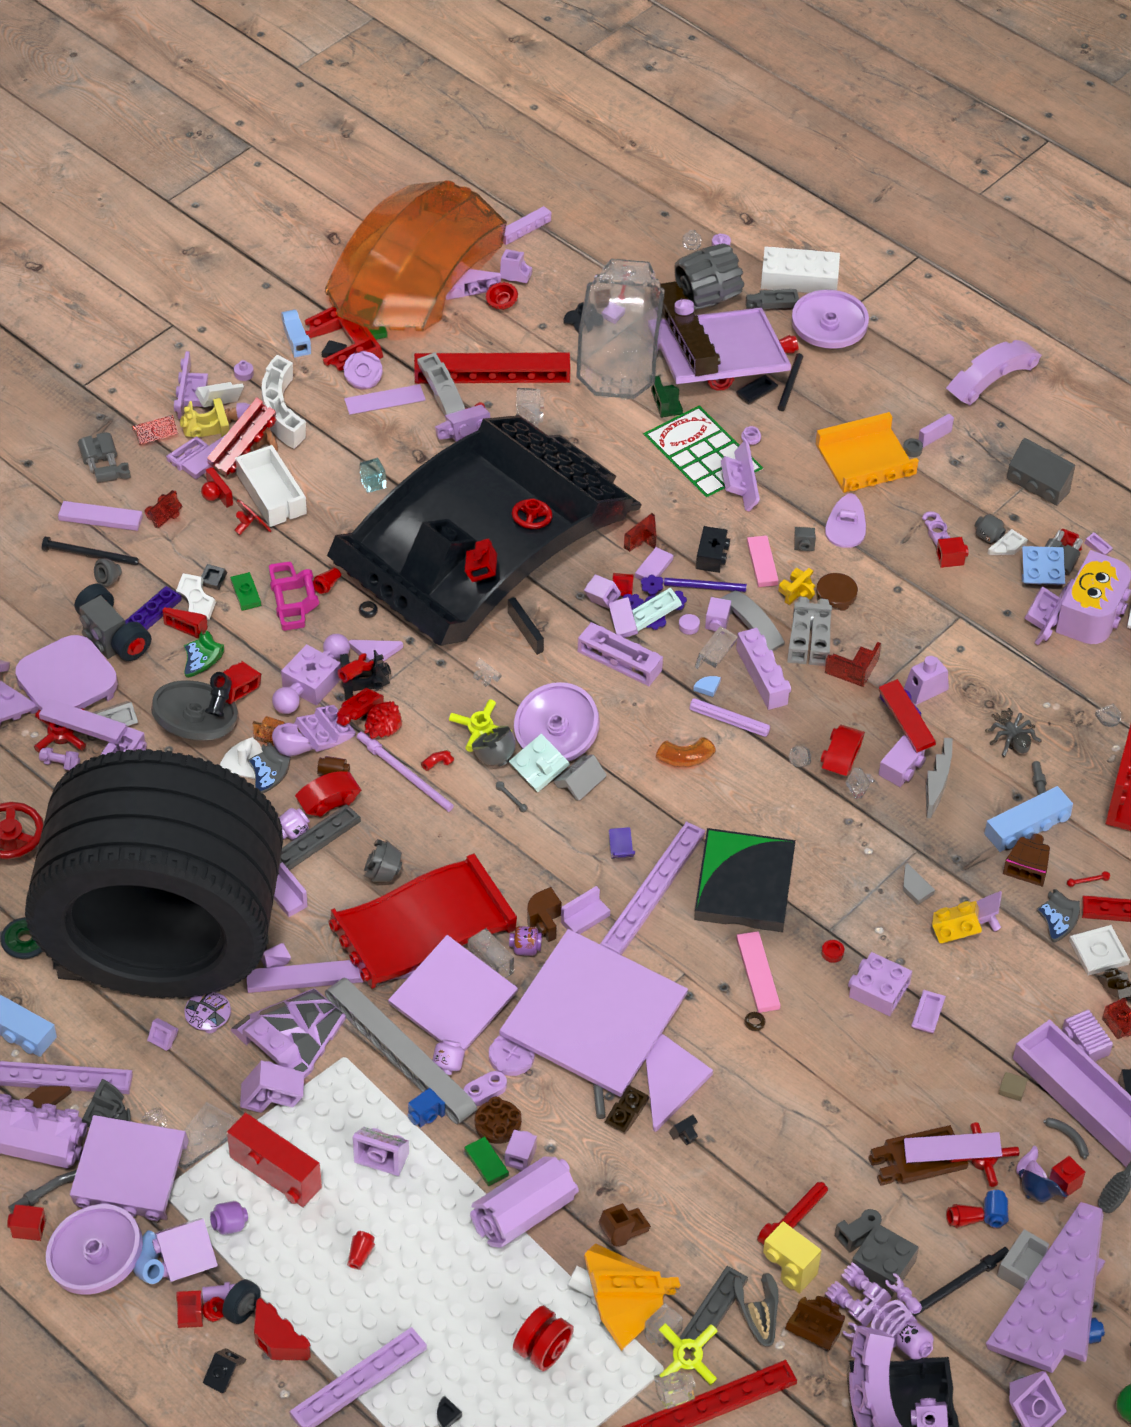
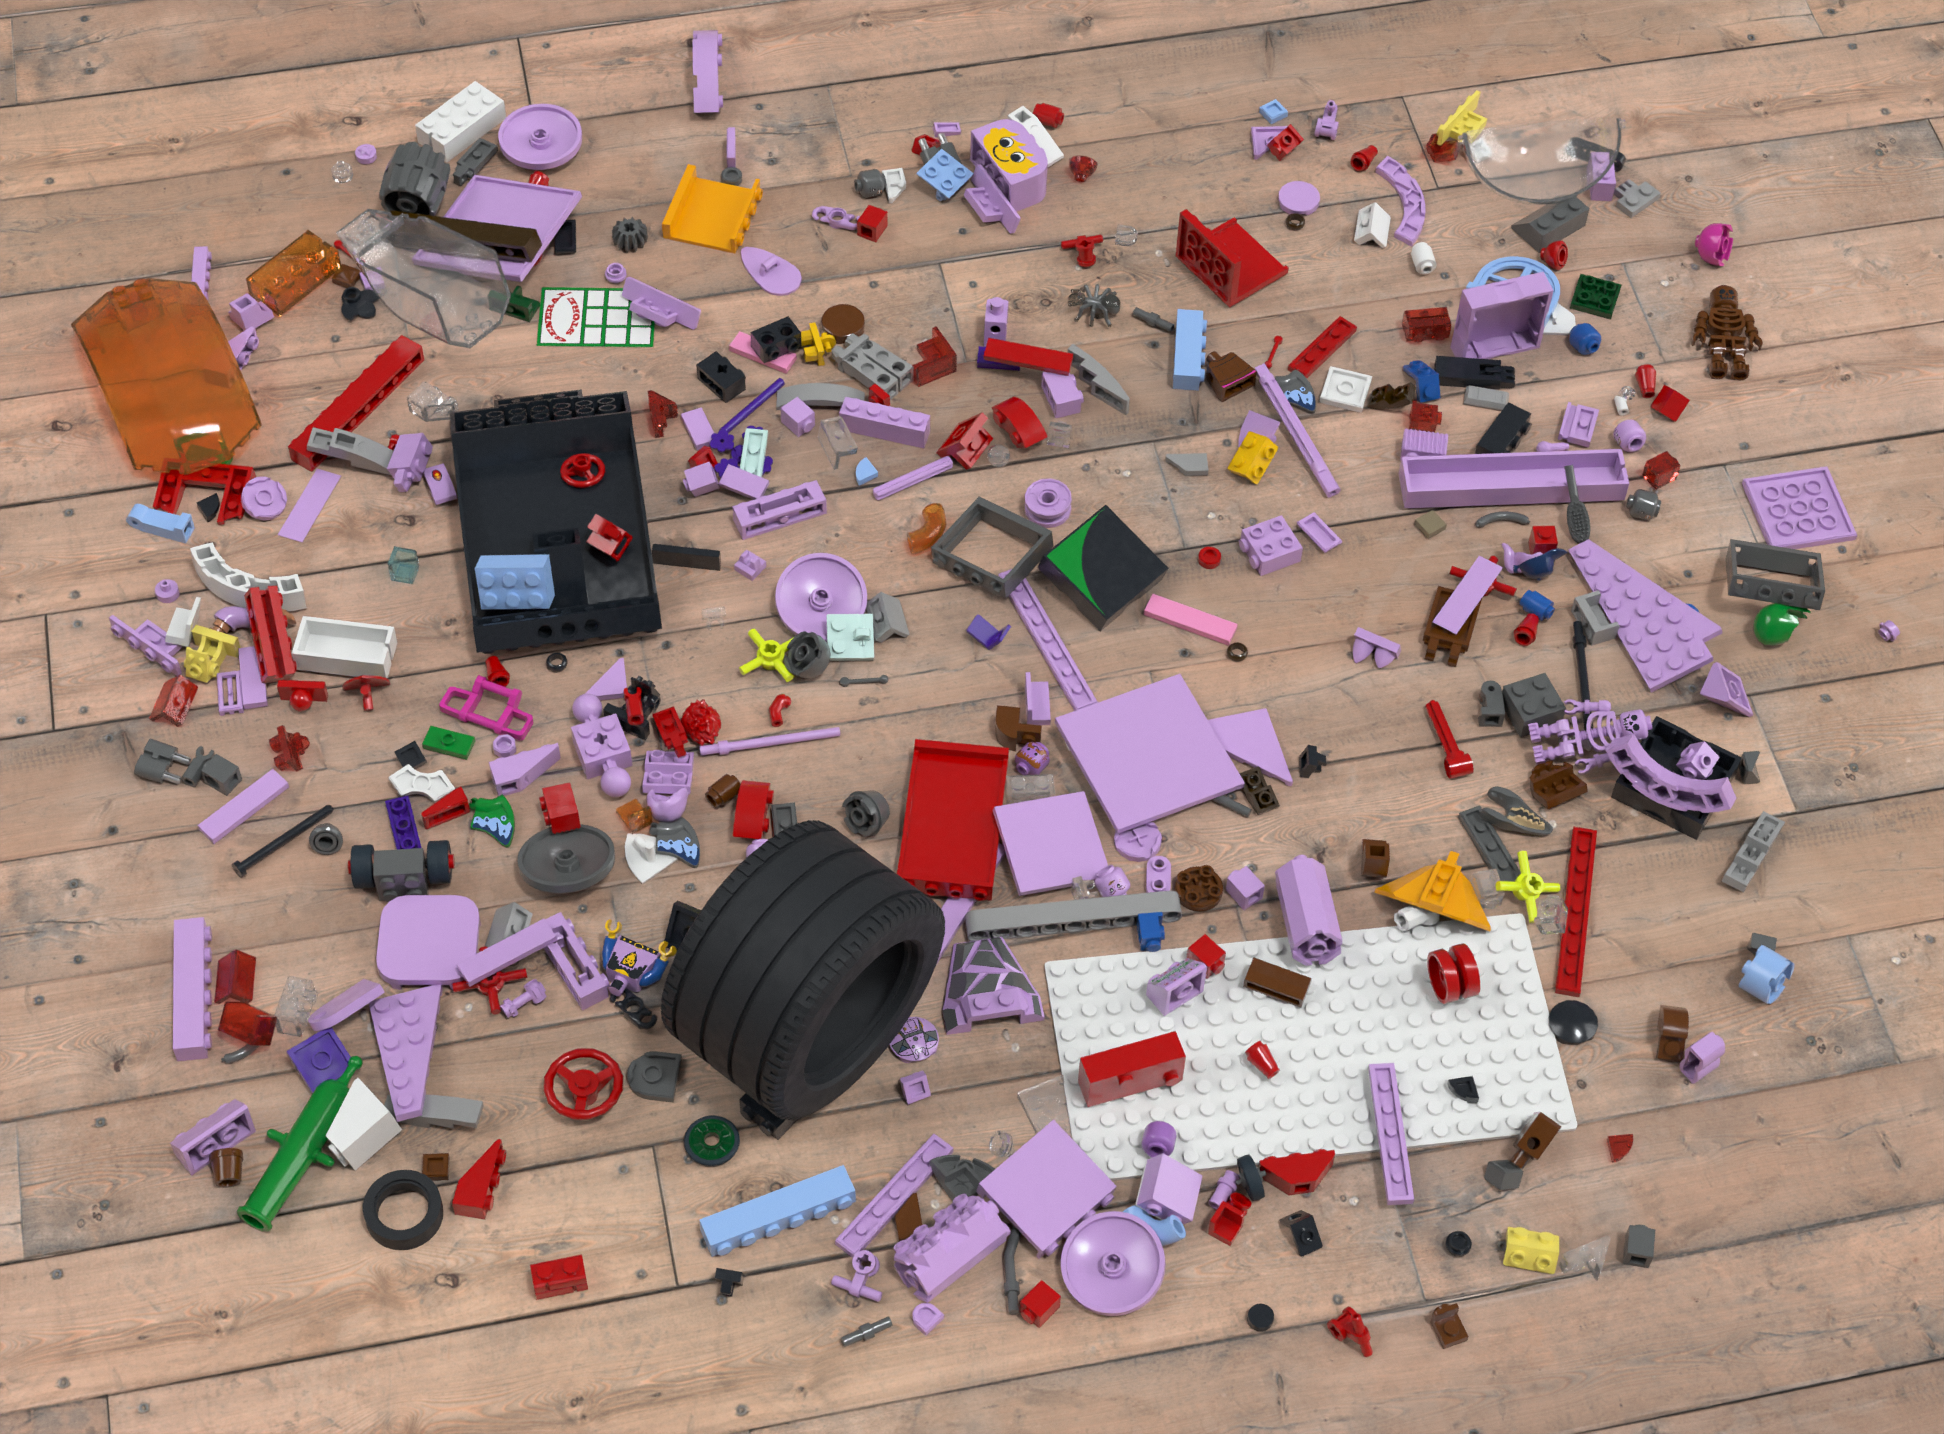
camera: 55 degrees left, 5 degrees up
black connector [205,672,232,717] -> none
lavender brick [240,1060,304,1113] -> none
green tile [464,1137,509,1187] -> none
red hat [485,282,519,310] -> none
lavender tile [675,299,694,315] -> none
lavender tile [679,614,700,634] -> none
light yellow brick [763,1222,822,1294] -> none
black bar [777,353,803,411] -> none
dark grey bracket [794,527,816,551] -> none
dark grey slope [1006,438,1075,506] -> none
none -> dark grey brick [201,754,242,796]
none -> clear orange piece [246,230,341,317]
none -> light blue brick [475,554,555,609]
none -> lavender slope [489,743,561,796]
none -> lavender tile [493,734,516,758]
none -> dark grey gear [612,216,648,252]
none -> lavender tile [734,550,766,581]
none -> black brick [750,316,802,363]
none -> red plate [869,383,890,406]
none -> dark grey window [931,496,1054,598]
none -> red bracket [936,412,993,470]
none -> lavender wheel [1025,478,1072,528]
none -> red piece [1061,234,1103,267]
none -> clear tile [1071,876,1098,900]
none -> red brick [1186,934,1226,979]
none -> reddish brown piece [1243,957,1312,1008]
none -> black tile [1247,1303,1274,1332]
none -> lavender piece [1255,363,1341,498]
none -> lavender tile [1353,627,1401,668]

